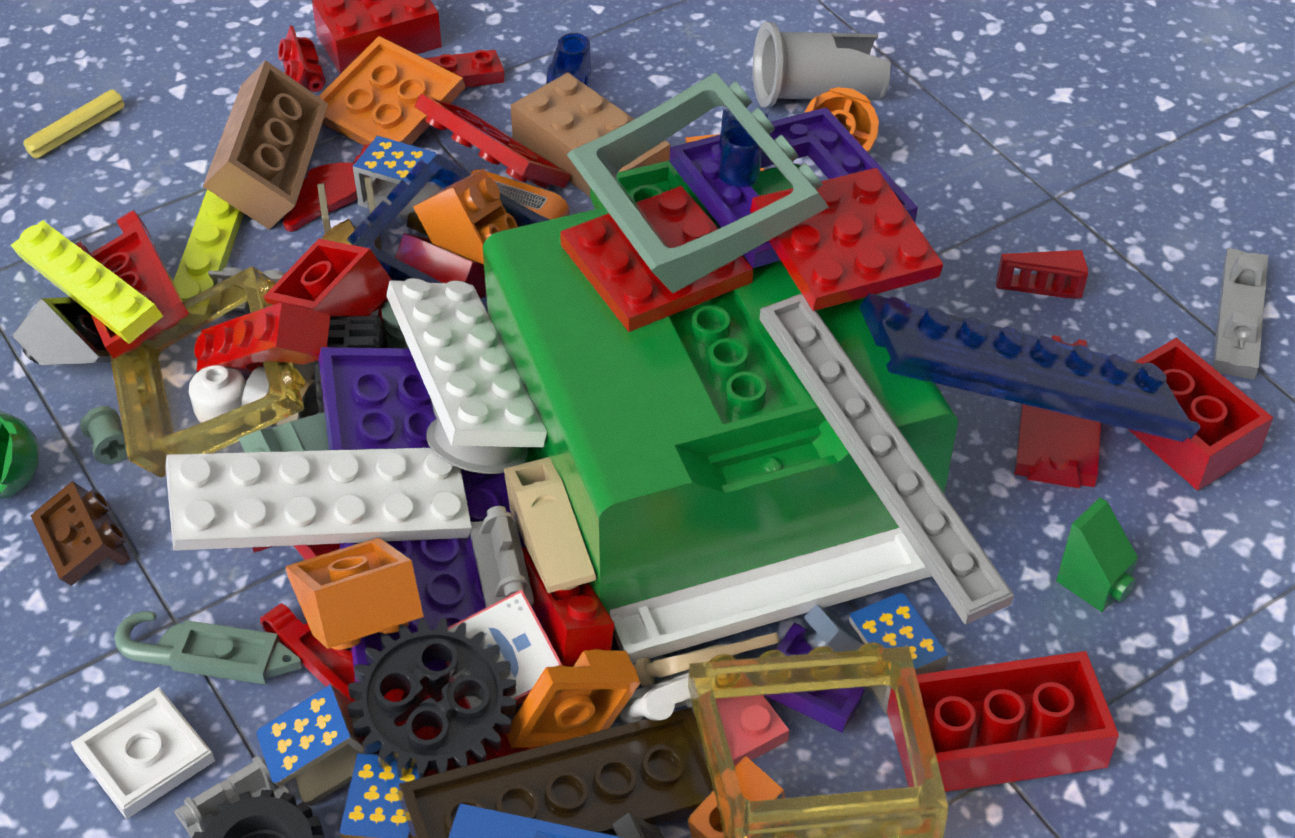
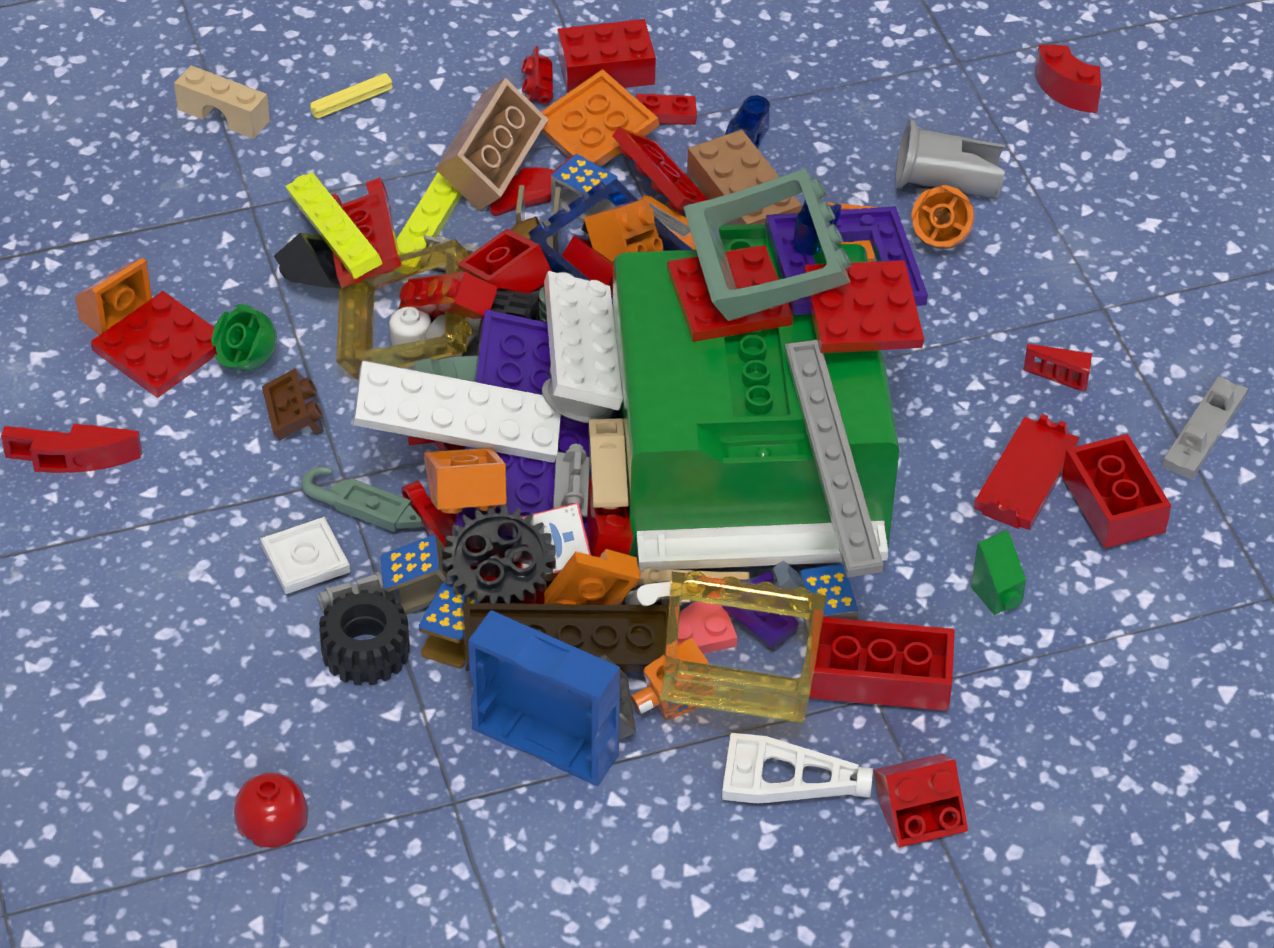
camera: 15 degrees right, 0 degrees up
sand green bush [80,406,133,464] -> none
clear blue plate [859,293,1200,442] -> none

